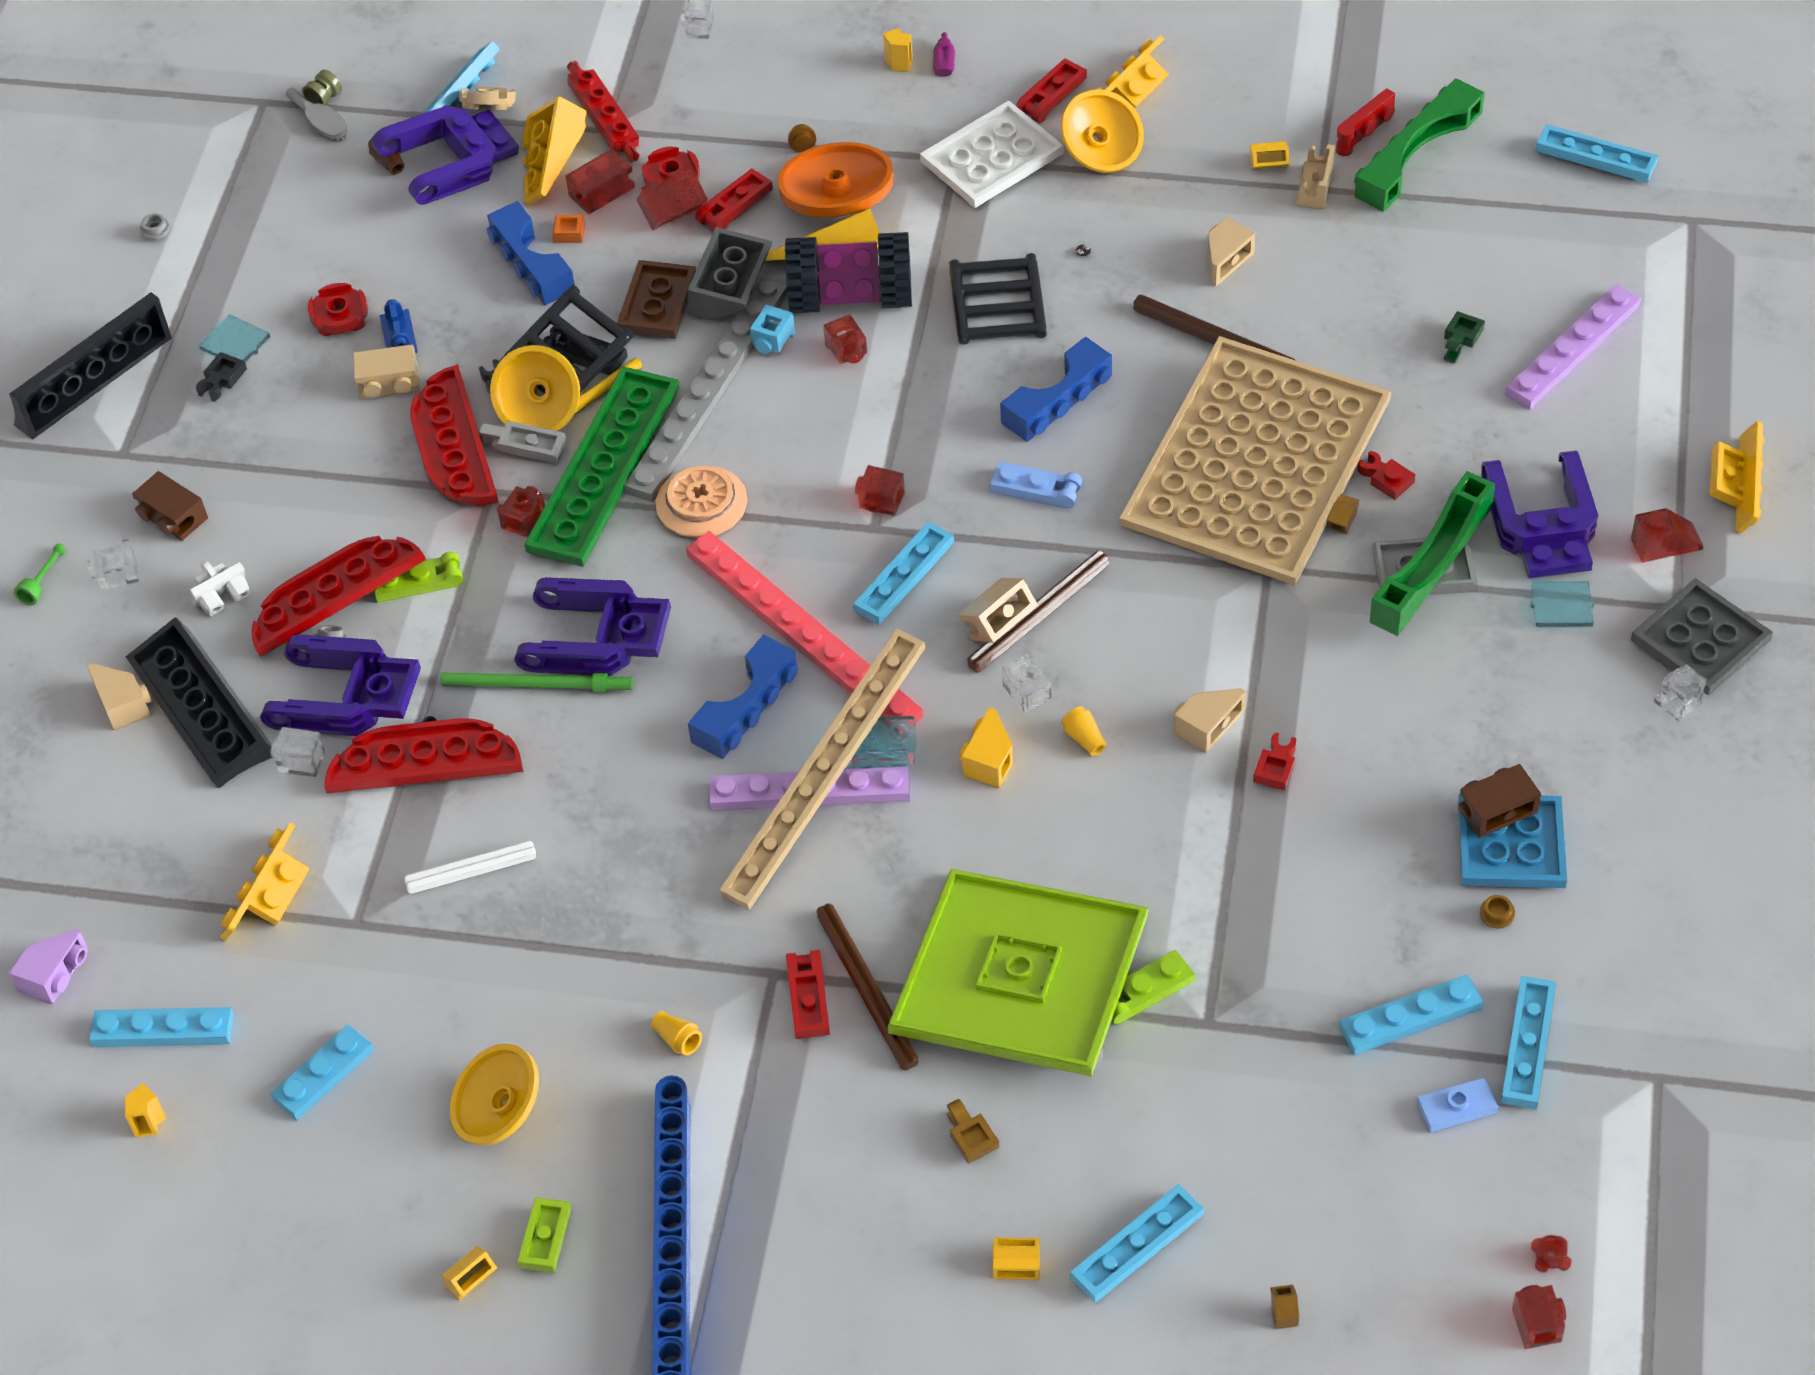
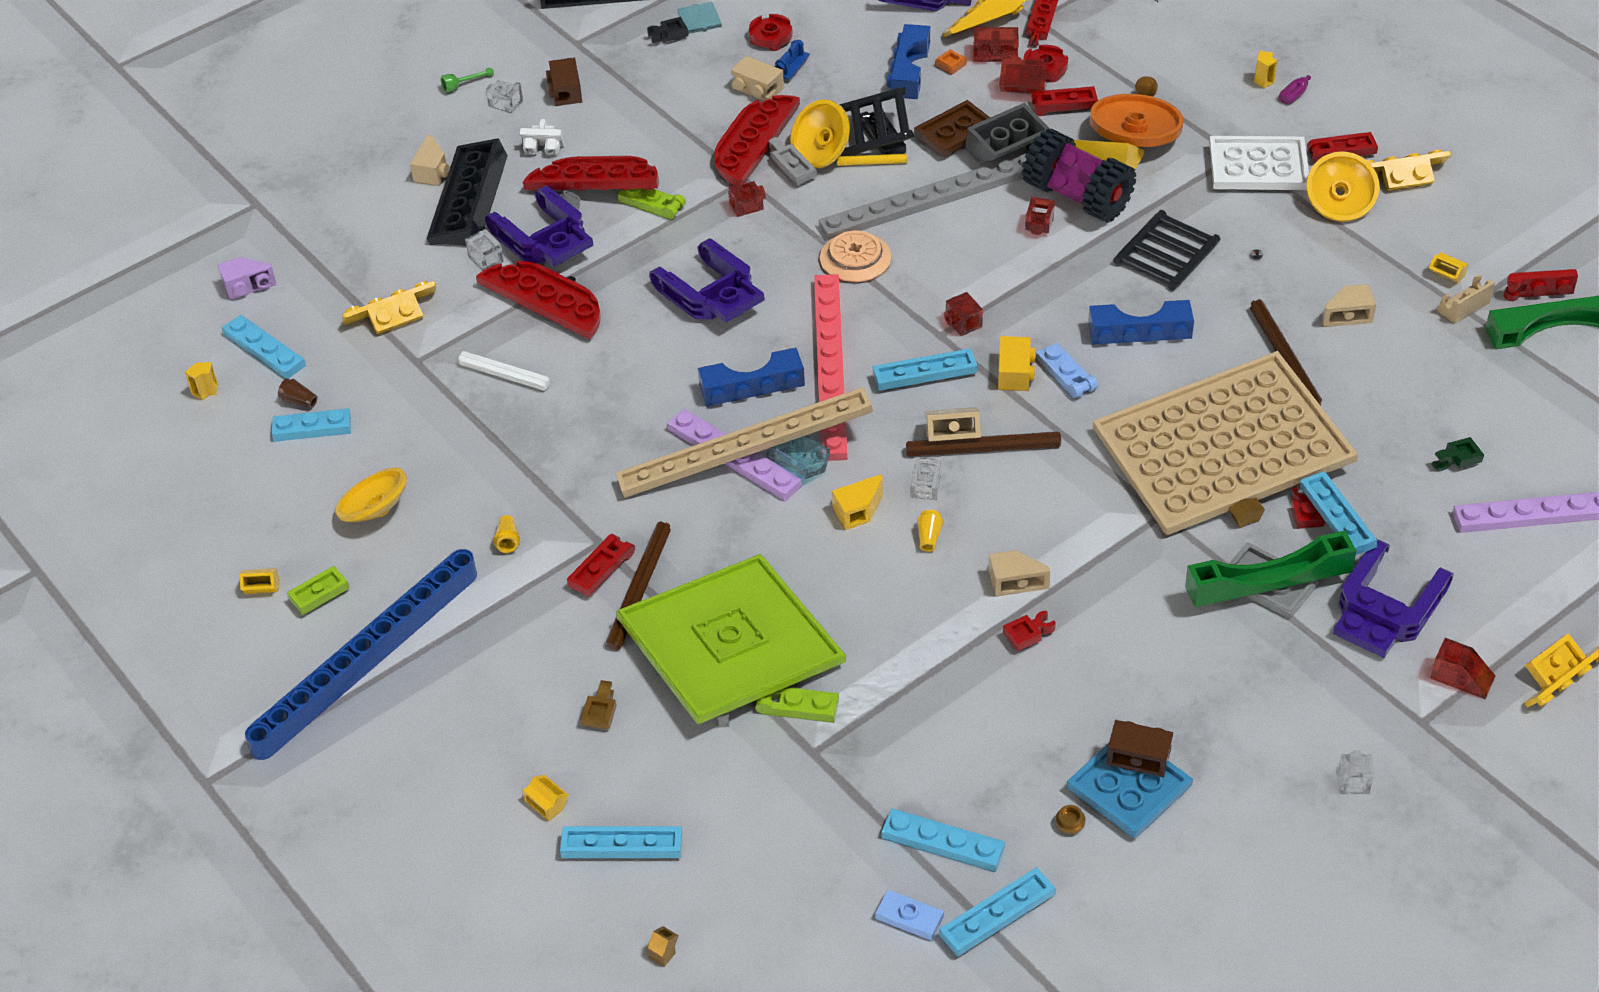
camera: 40 degrees right, 5 degrees down
bright green bar [440,672,633,693] -> none
green plate [524,366,679,567] -> none
medium azure brick [750,304,795,354] -> none
clear light blue piece [1530,581,1595,627] -> none
dark grey plate [1631,578,1773,695] -> none
none -> reddish brown cone [278,378,318,409]
none -> yellow brick [998,336,1035,391]
none -> medium azure plate [1300,471,1377,555]

